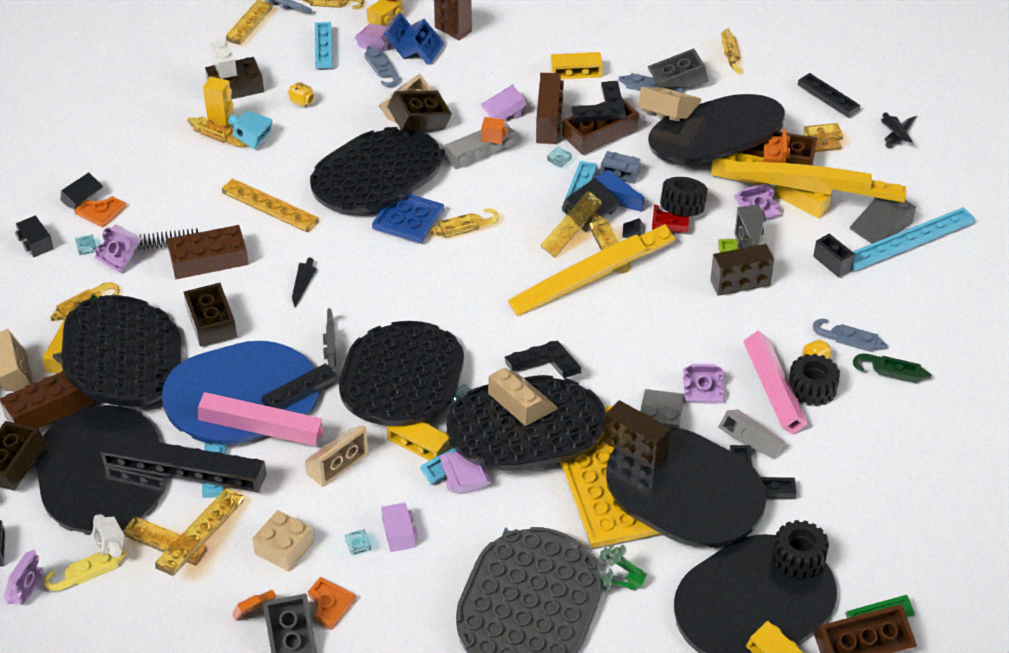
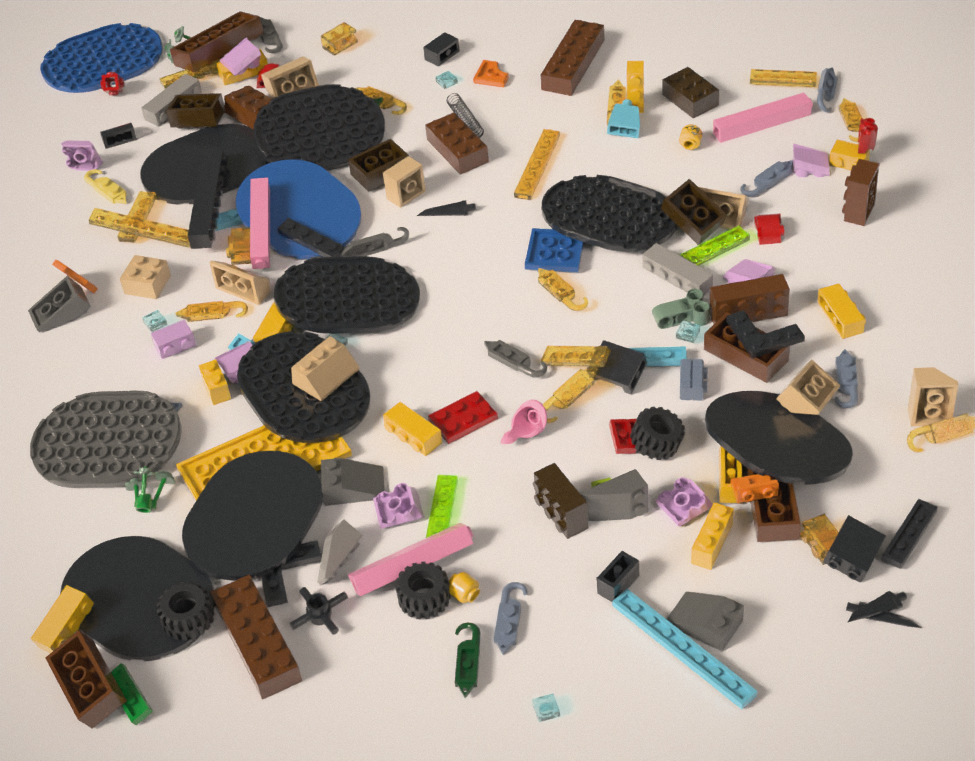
camera: 80 degrees right, 0 degrees up
black brick [60,172,103,208] -> none
white piece [91,514,124,557] -> none
lavender slope [94,224,142,273] -> none
white brick [210,40,237,79] -> none
orange tile [308,577,356,630] -> none
medium azure plate [315,22,332,69] -> none
blue bracket [383,13,444,65] -> none
orange brick [481,117,508,144] -> none
black plate [504,340,581,379] -> none
yellow slope [508,225,675,317] -> none
blue slope [595,170,645,212] -> none
dark brown brick [603,400,670,470] -> none
black slope [622,218,645,238] -> none
dark grey slope [647,48,709,87] -> none
yellow slope [723,162,906,203] -> none
none -> clear yellow plate [175,301,248,322]
none -> yellow brick [198,359,231,406]
none -> reddish brown brick [210,575,302,700]
none -> clear yellow brick [226,227,251,265]
none -> black bar [289,587,348,635]
none -> tan brick [383,156,426,208]
none -> yellow brick [383,402,442,456]
none -> clear neon green plate [426,475,458,538]
none -> red plate [428,391,498,444]
none -> dark grey plate [484,340,547,378]
none -> bright pink piece [501,399,547,444]
none -> clear light blue plate [532,693,560,722]
none -> reddish brown brick [540,19,605,96]
none -> sand green piece [652,289,710,329]
none -> clear neon green plate [681,226,750,266]
none -> bright pink brick [713,92,813,143]
none -> red cylinder [754,213,784,245]
none -> black panel [823,515,886,583]
none -> tan slope [908,367,959,426]

